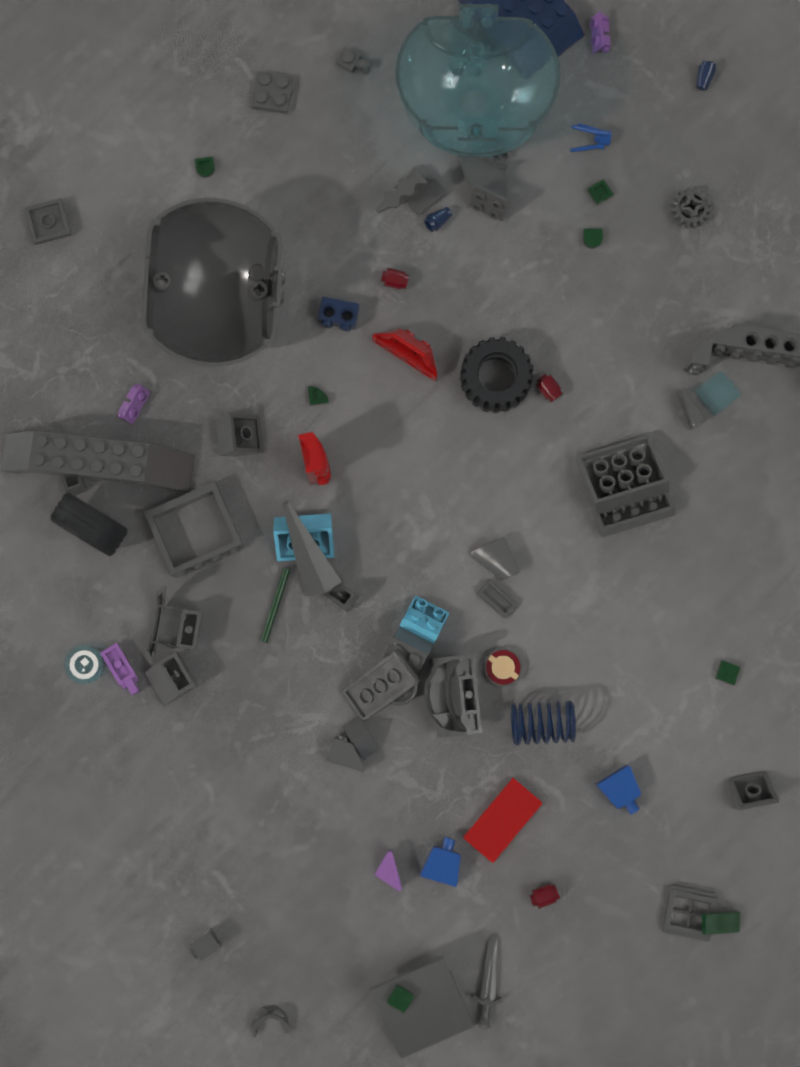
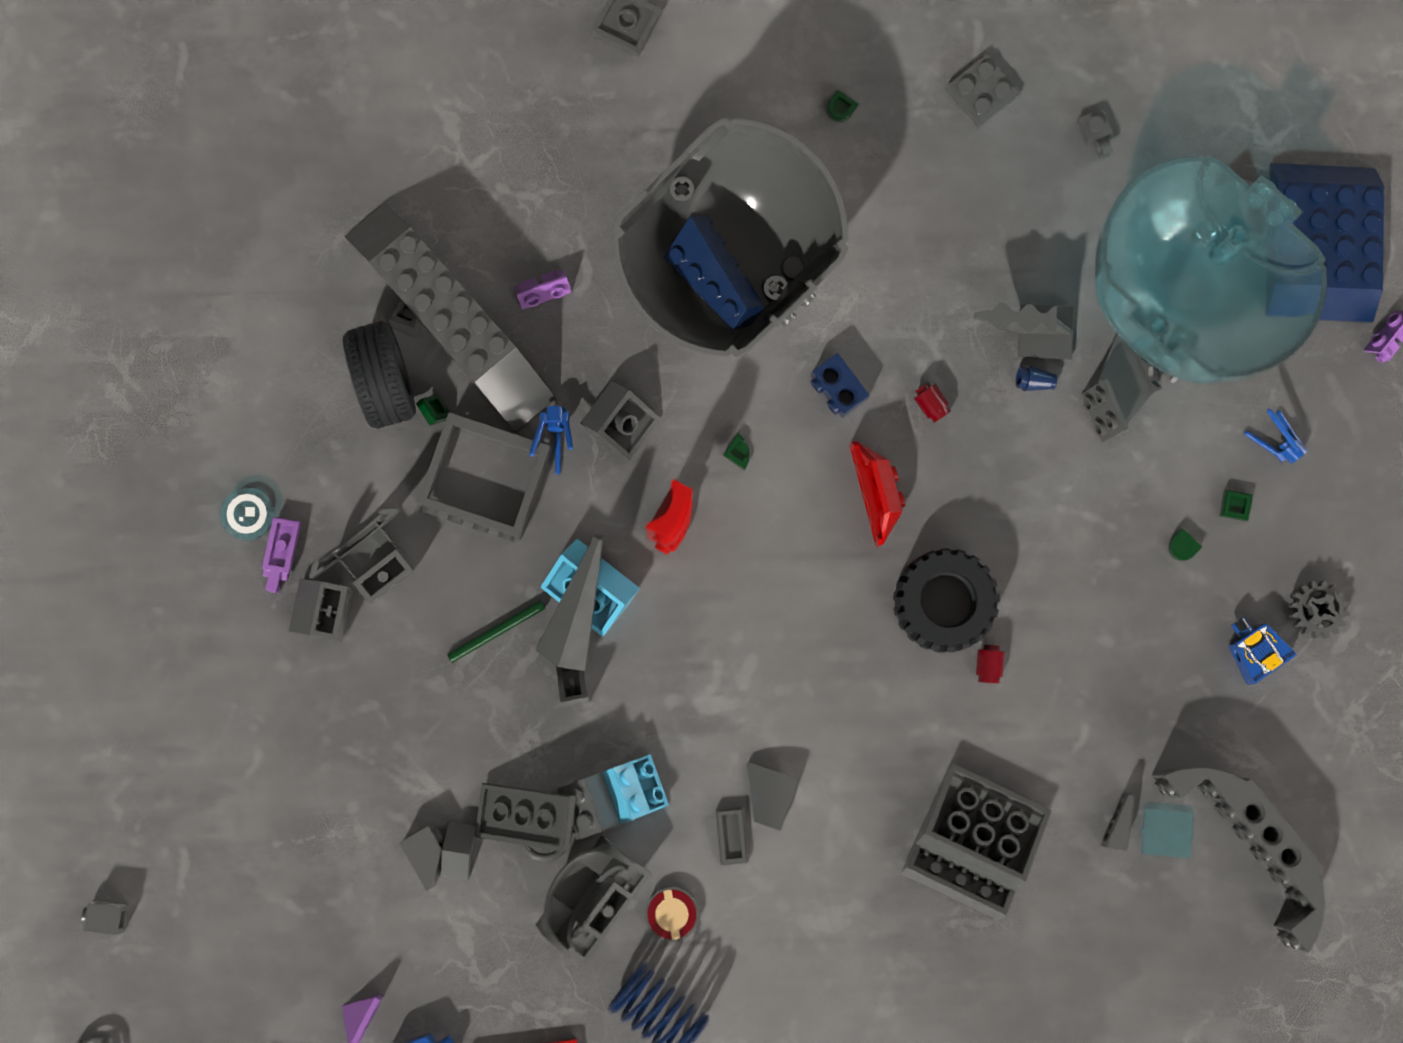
camera: 40 degrees right, 0 degrees up
none -> dark green tile [416,394,449,426]
none -> blue plant [529,406,573,475]
none -> dark blue wedge [663,214,765,329]
none -> torso [1229,616,1297,685]

